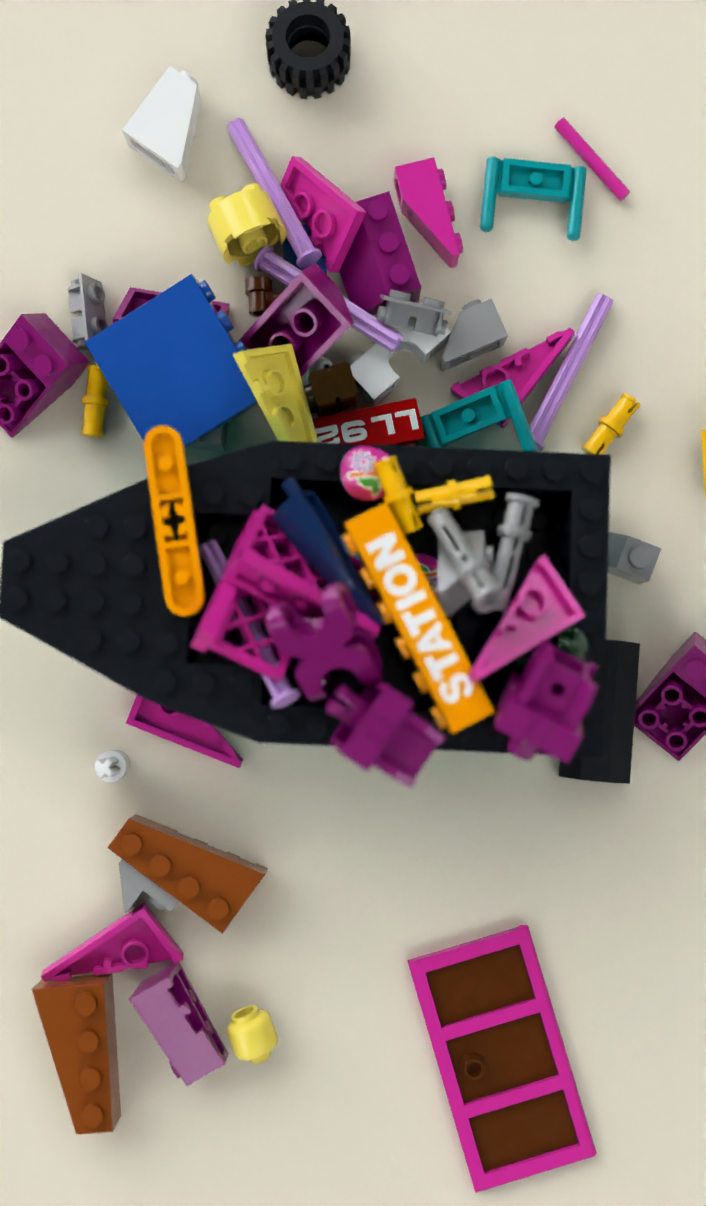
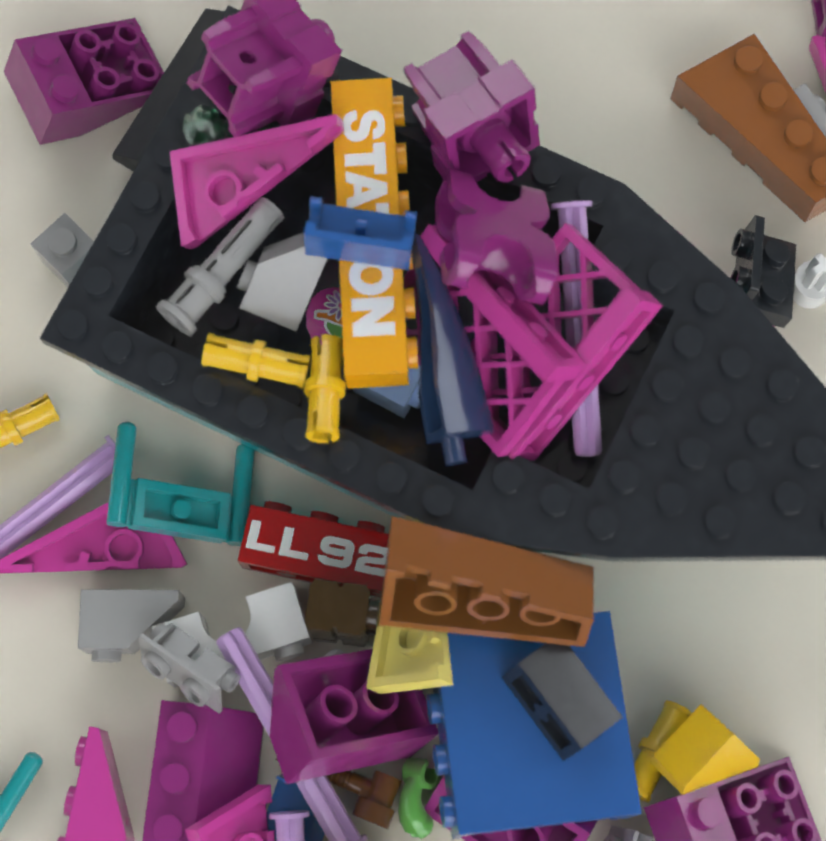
camera: 150 degrees left, 10 degrees down
light orange piece [144,425,205,617] -> none
sticker [341,446,390,500] -> none
light grey pin [427,507,508,613] -> none
none -> blue hinge [304,197,417,270]
none -> dark orange wedge [379,516,594,647]
none -> bright green arm [398,757,441,839]
none -> black hinge [502,643,623,761]
none -> yellow slope [651,704,760,795]
none -> black bracket [730,215,796,328]

